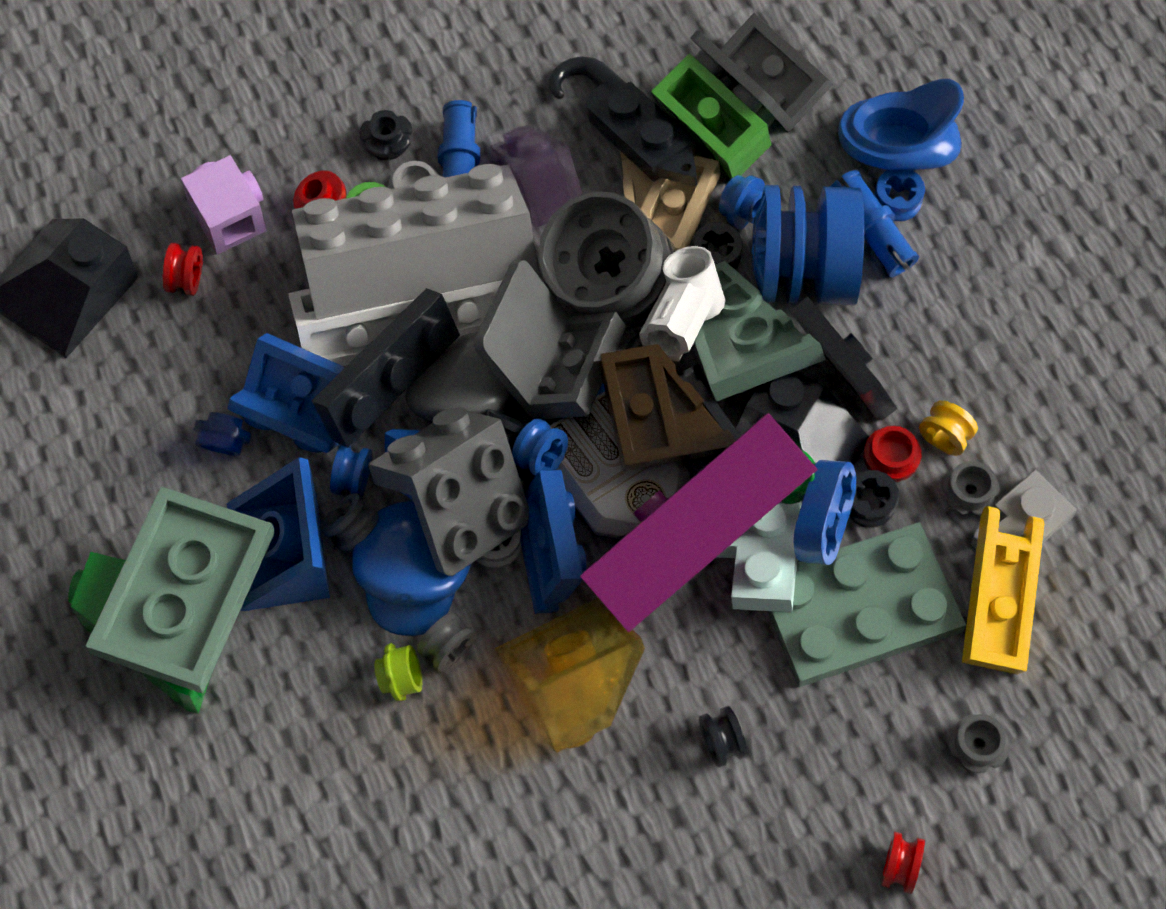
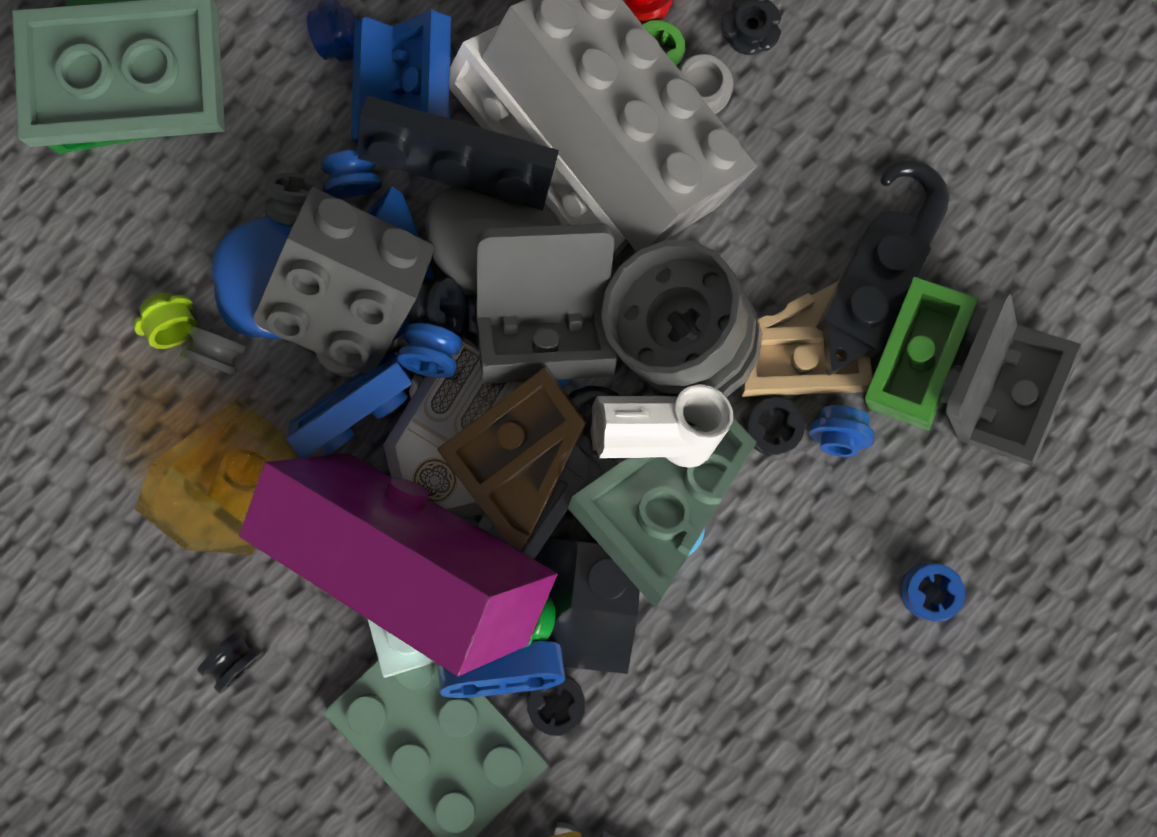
camera: 65 degrees right, 20 degrees up
blue slope [226,457,330,611] -> none
blue pin [438,100,480,178] -> none
clear purple slope [490,126,582,227] -> none
blue wheel [752,185,864,306] -> none
black plate [792,296,898,420] -> none
blue pin [830,170,919,278] -> none
blue piece [838,78,964,170] -> none
red plate [863,426,922,482] -> none
yellow bush [919,400,978,456] -> none
dark grey plate [942,461,1000,516] -> none

